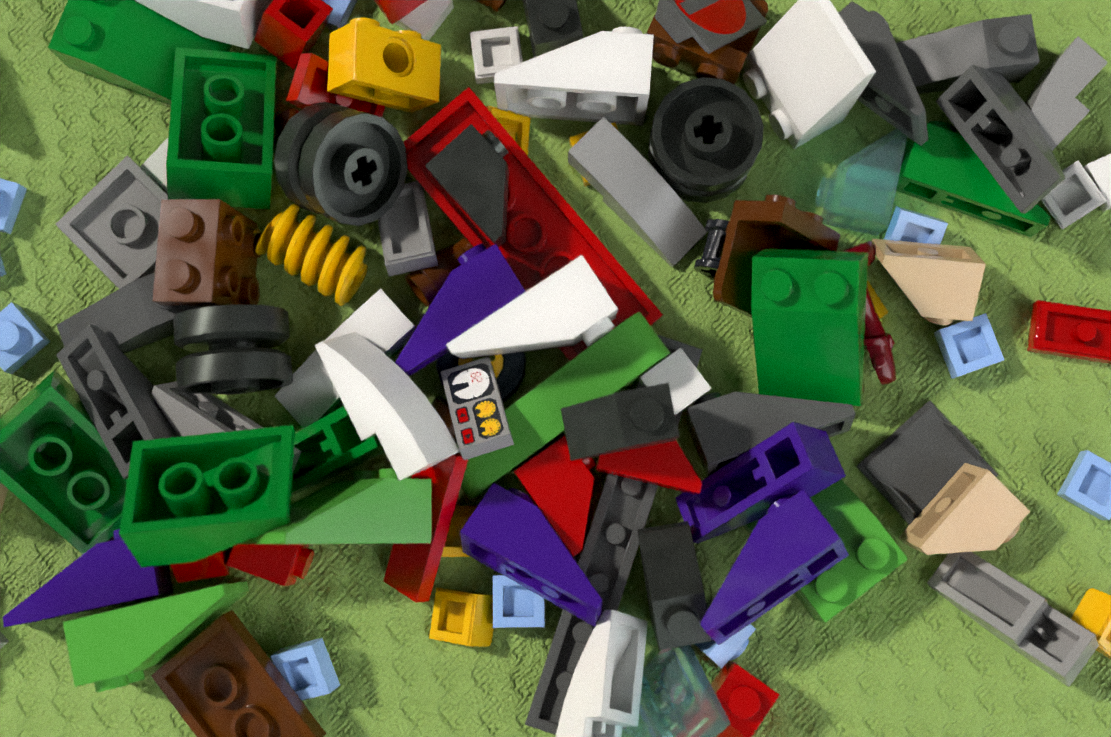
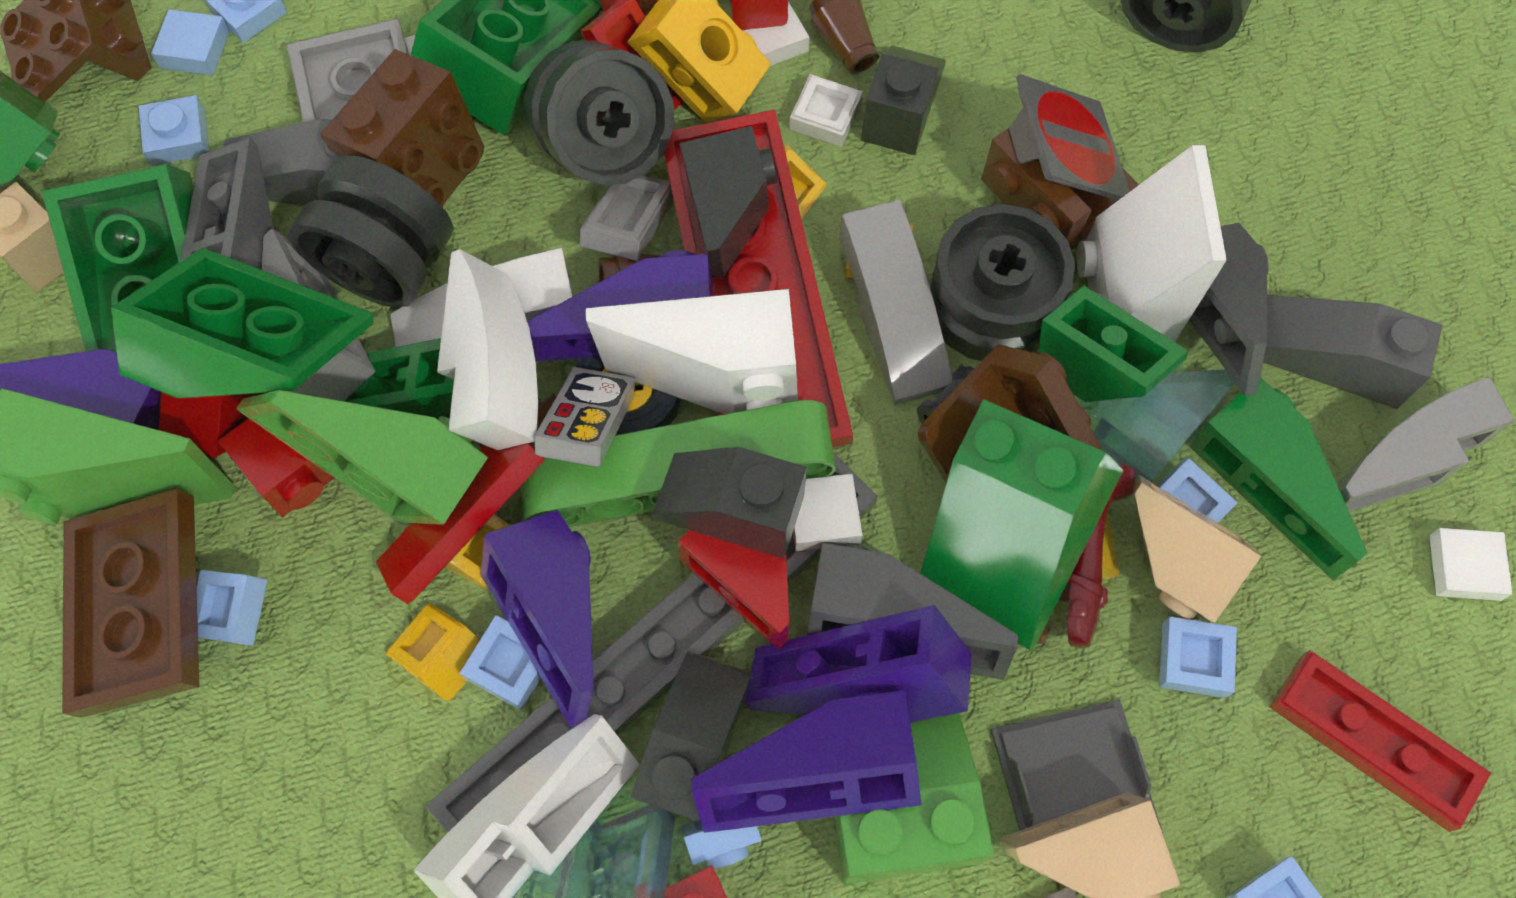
camera: 25 degrees right, 15 degrees down
yellow piece [255,203,368,306] -> none
white slope [494,27,654,126] -> none
red slope [514,436,596,557] -> none
dark grey slope [936,65,1066,214] -> none
white tile [1042,160,1106,229] -> none
none -> green slope [1039,286,1188,402]

